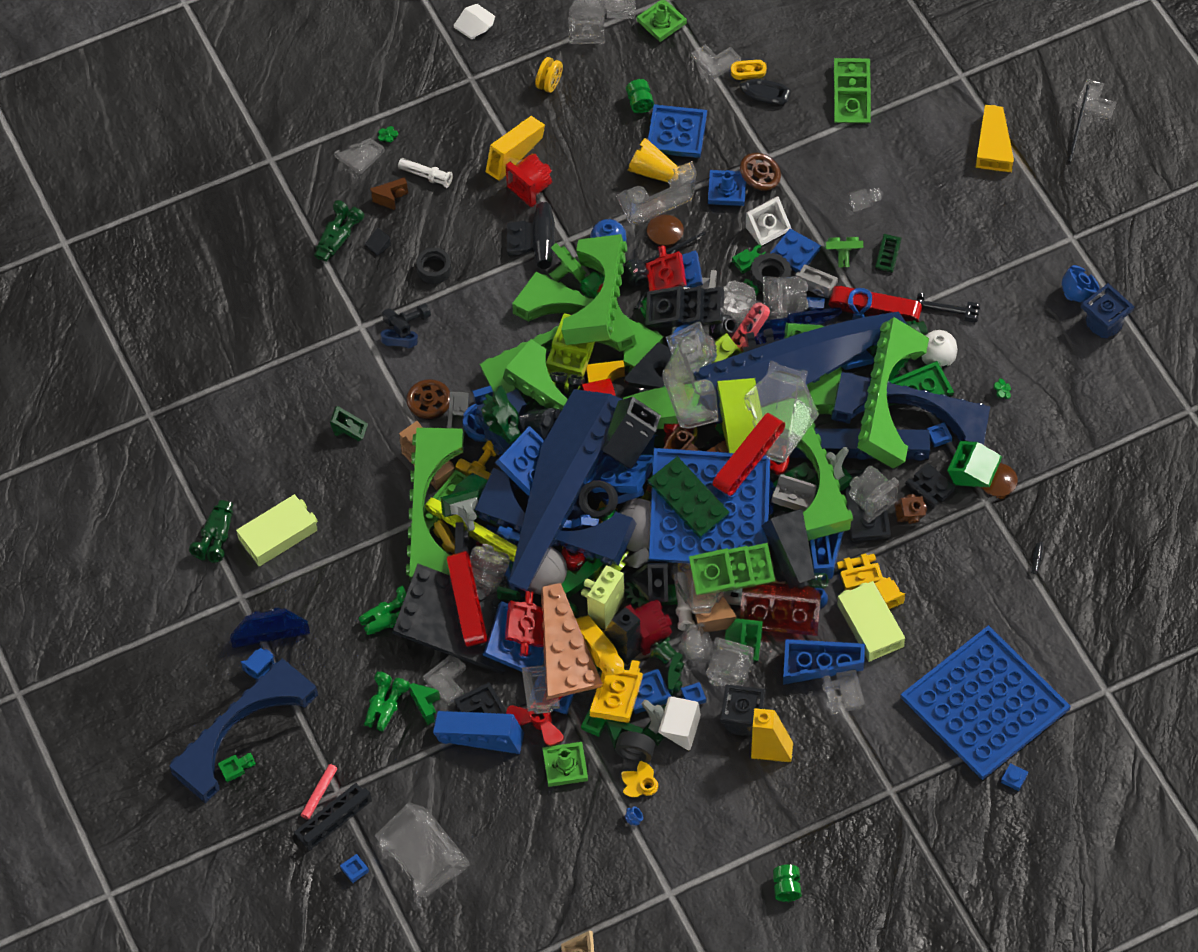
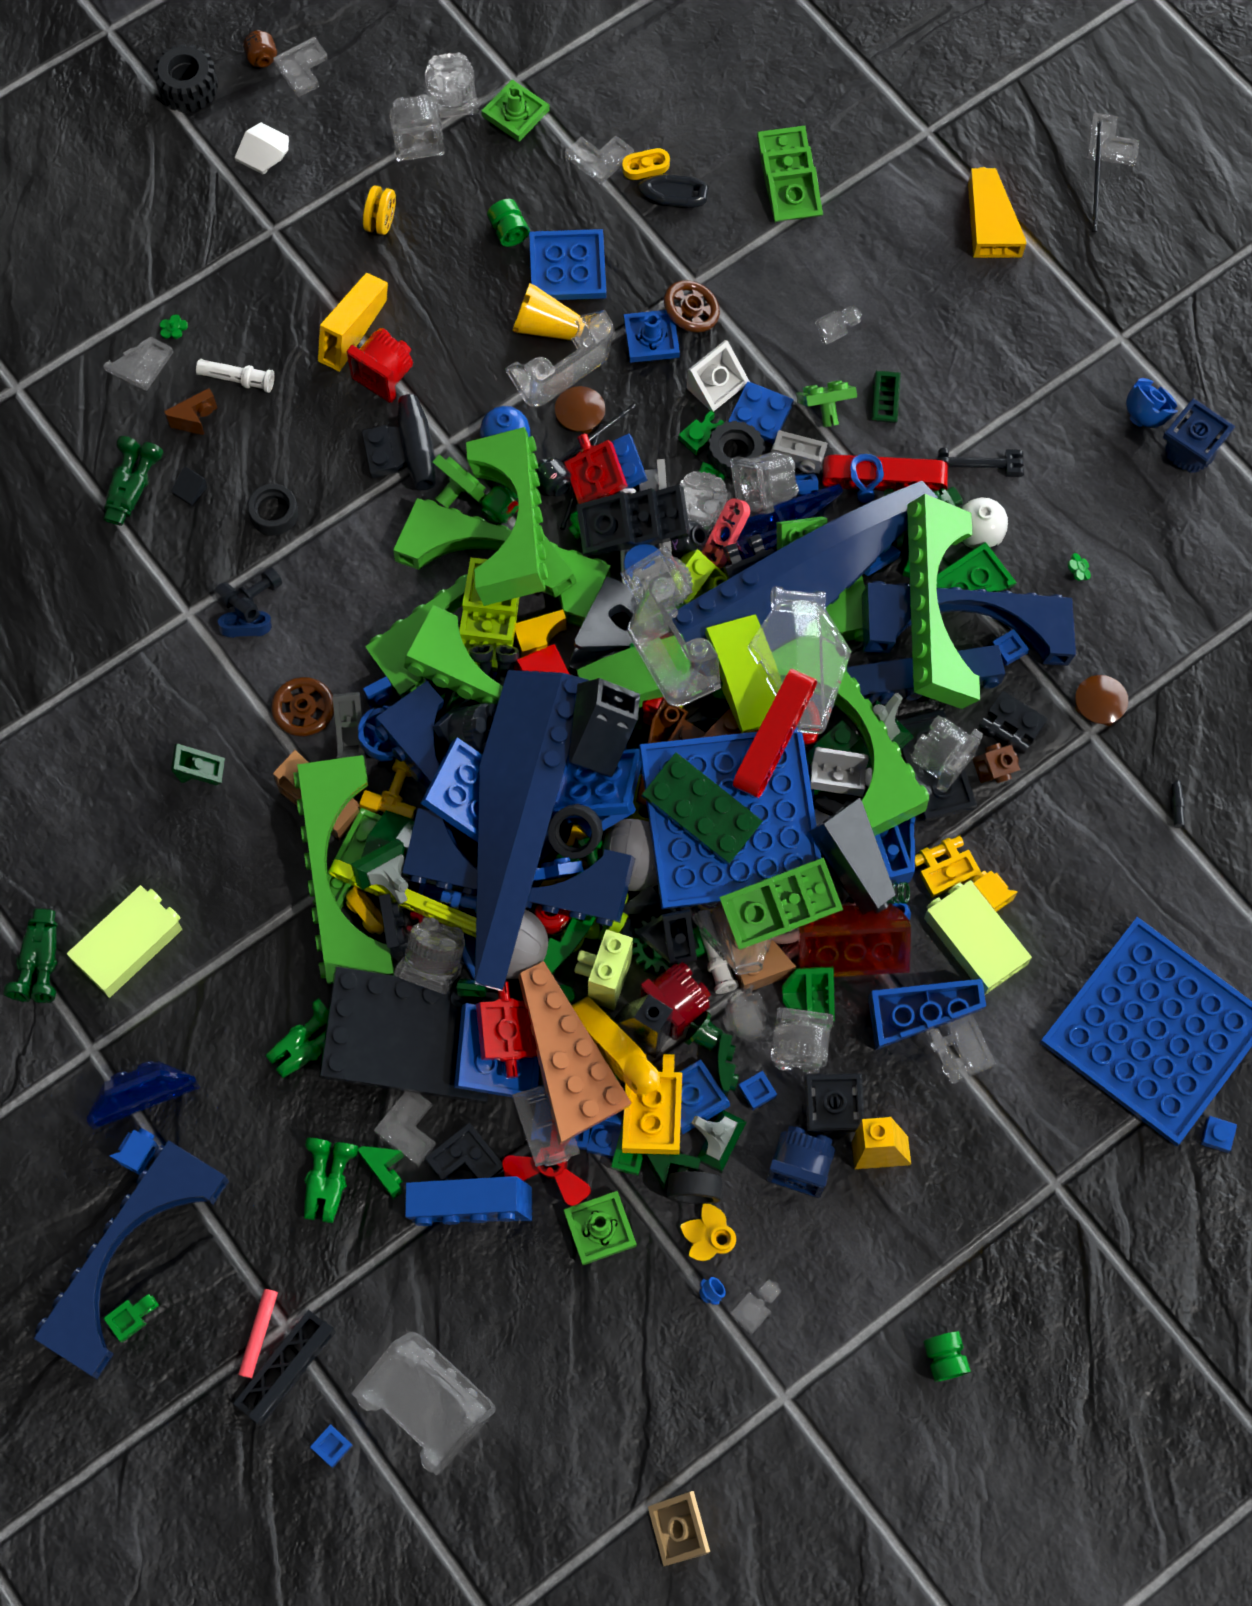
camera: 15 degrees left, 10 degrees up
red beam [447,551,487,647] -> none
dark green piece [481,385,521,444] -> none
white slope [658,697,701,750] -> none
green slope [947,441,1002,487] -> none
none -> blue slope [587,1110,624,1159]
none -> clear plate [730,1280,782,1335]
none -> dark blue piece [766,1126,835,1198]

